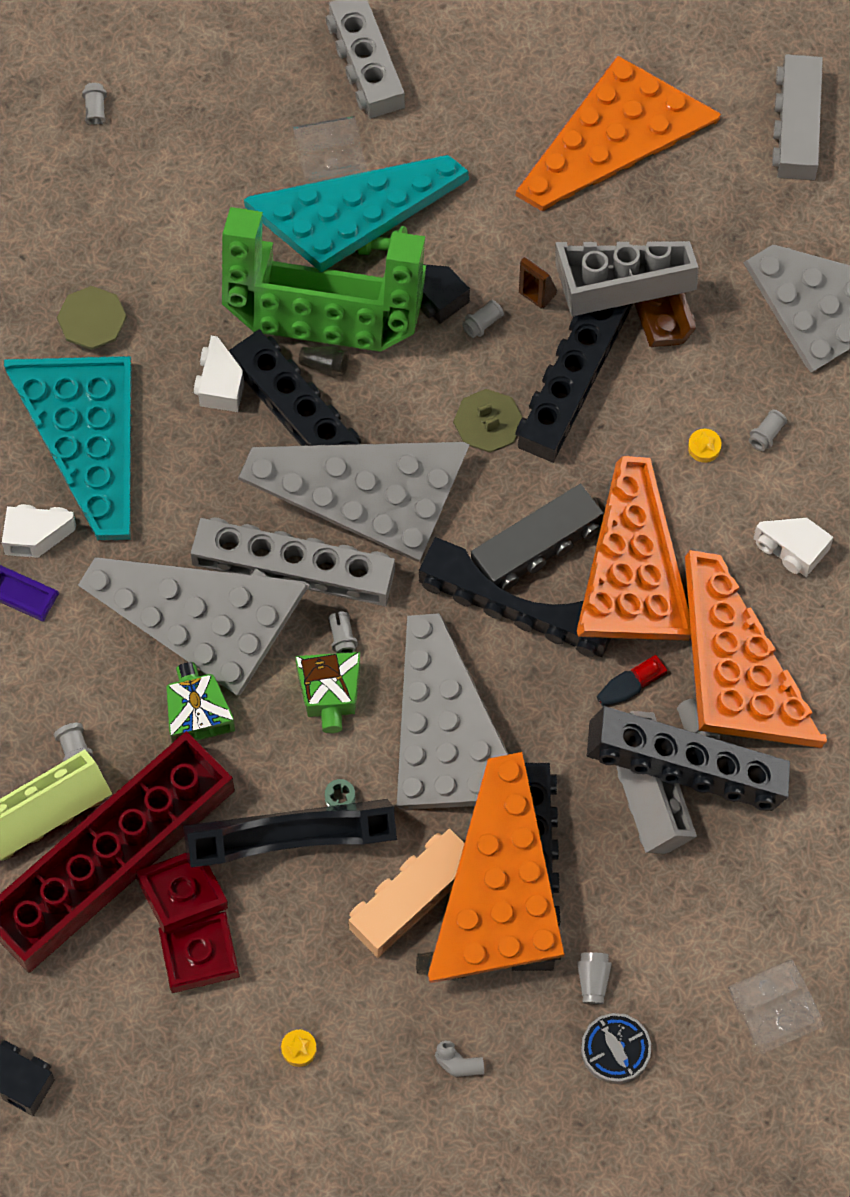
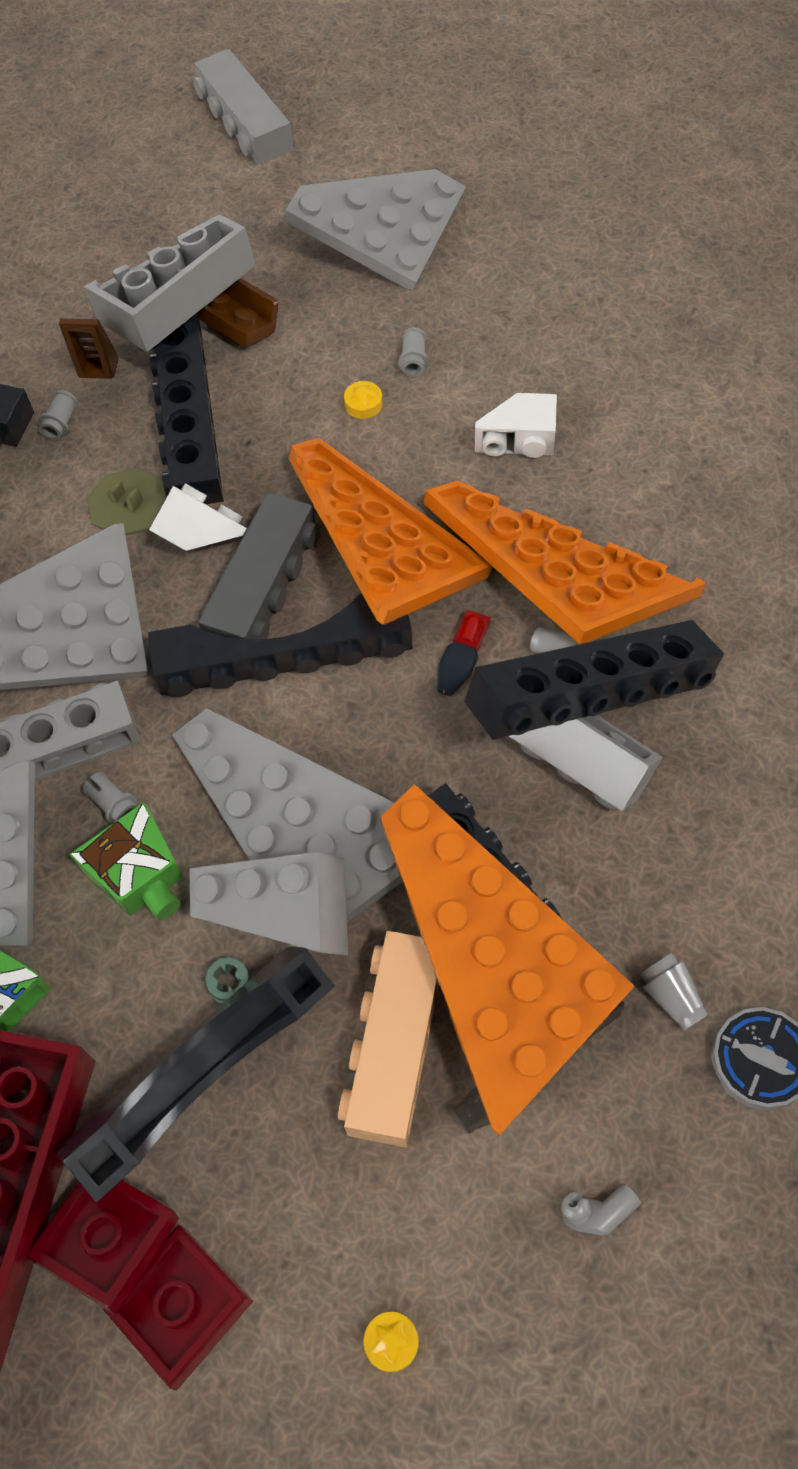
camera: 30 degrees left, 5 degrees down
orange wing [516,56,721,211] -> none
none -> white slope [149,484,247,551]
none -> light grey wedge [190,852,348,956]

